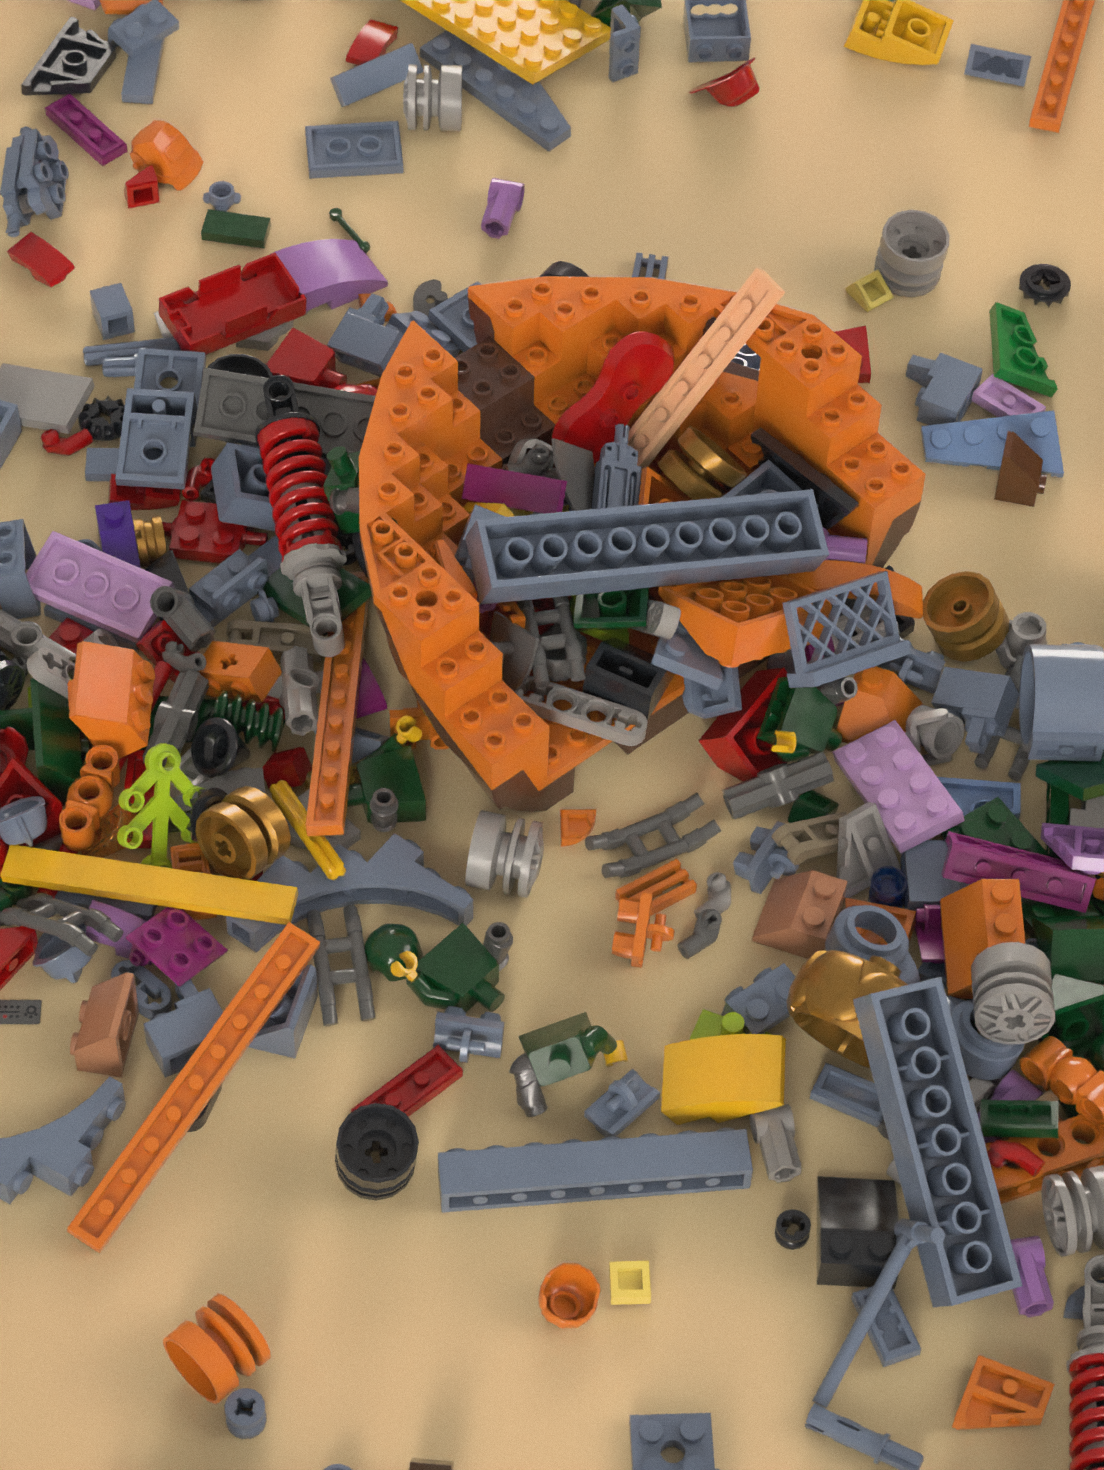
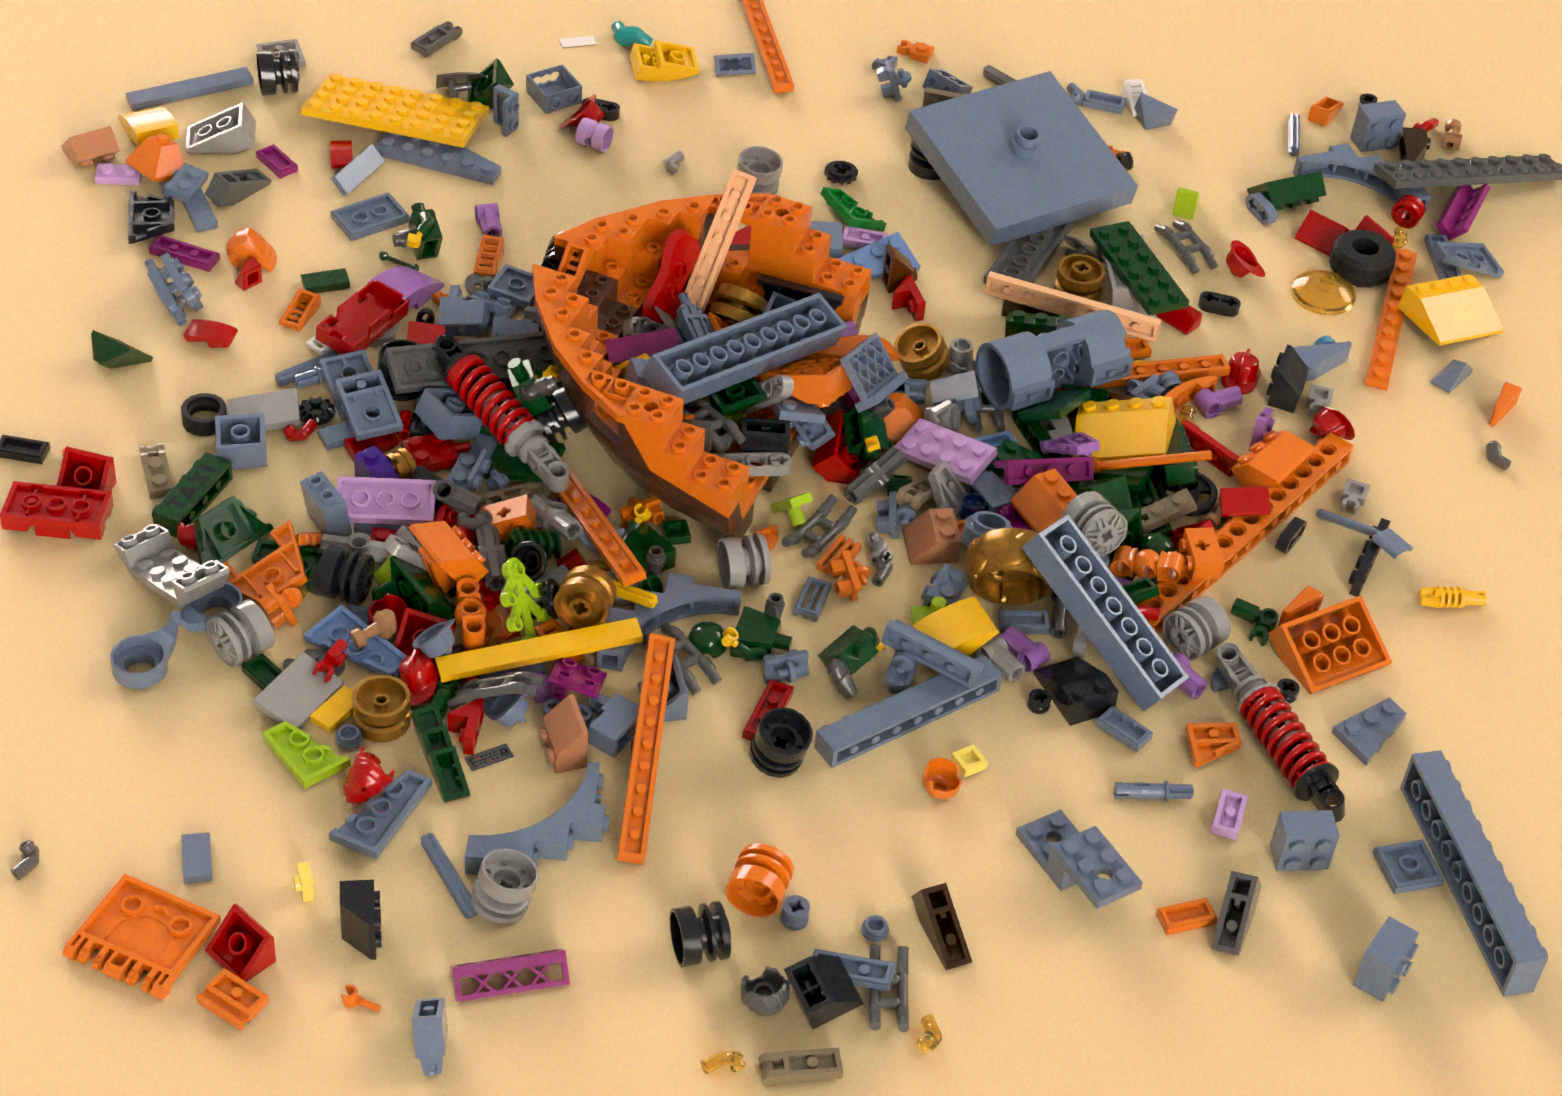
camera: 30 degrees left, 10 degrees down
sand blue brick [90,283,135,340] -> none
sand blue plate [203,181,241,212] -> none
light grey wheel [403,64,462,131] -> none
sand blue bar [812,1218,945,1408] -> none
none -> dark grey slope [205,168,272,207]
none -> magenta tile [256,144,298,179]
none -> orange slope [279,288,322,332]
none -> dark green torso [393,202,443,260]
none -> black hinge [416,308,435,324]
none -> orange slope [473,235,504,277]
none -> orange slope [558,241,594,289]
none -> lavender wheel [575,117,614,152]
none -> black beam [581,98,620,121]
none -> dark green plate [638,573,663,593]
none -> dark green plate [662,519,691,545]
none -> light grey arm [664,151,684,174]
none -> black wheel [669,900,731,967]
none -> lime tile [770,492,813,527]
none -> sand blue tile [793,576,832,622]
none -> sand blue fence [881,619,986,689]
none -> red slope [891,275,926,321]
none -> medium lavender piece [1001,626,1050,673]

